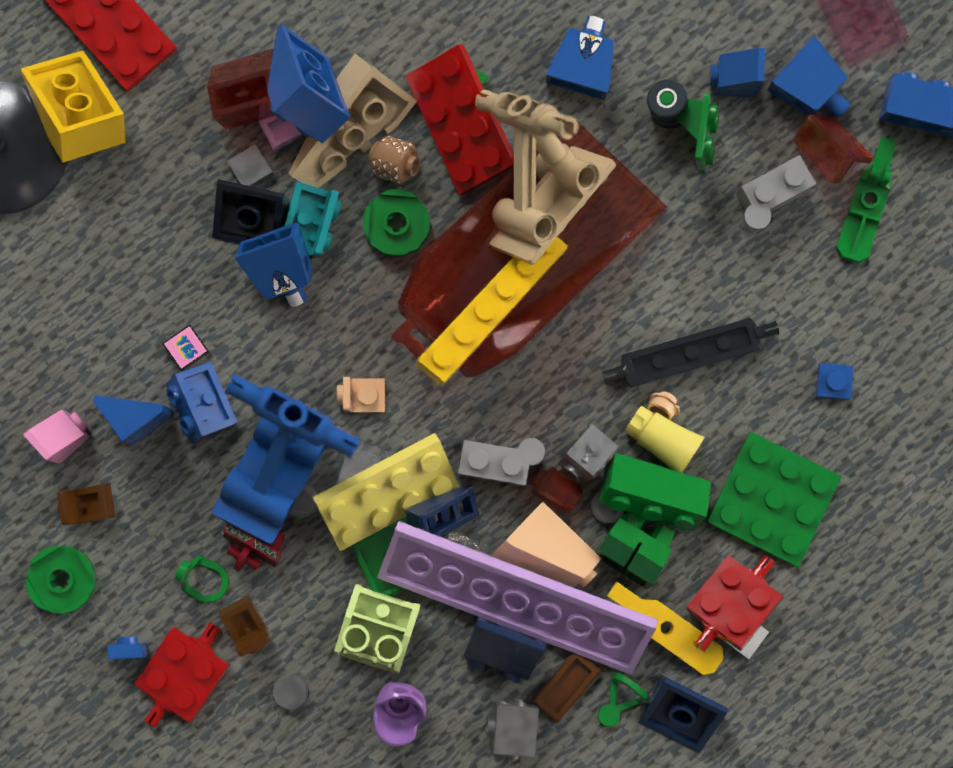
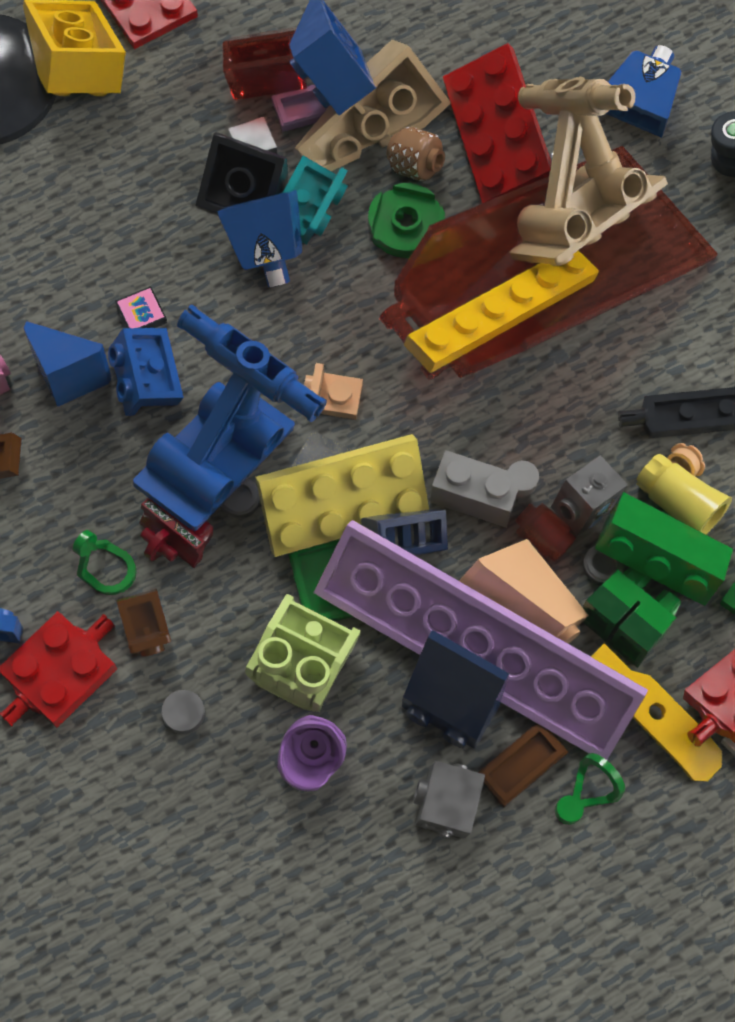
camera: 15 degrees right, 15 degrees down
dark blue slope [638,675,729,753] -> none

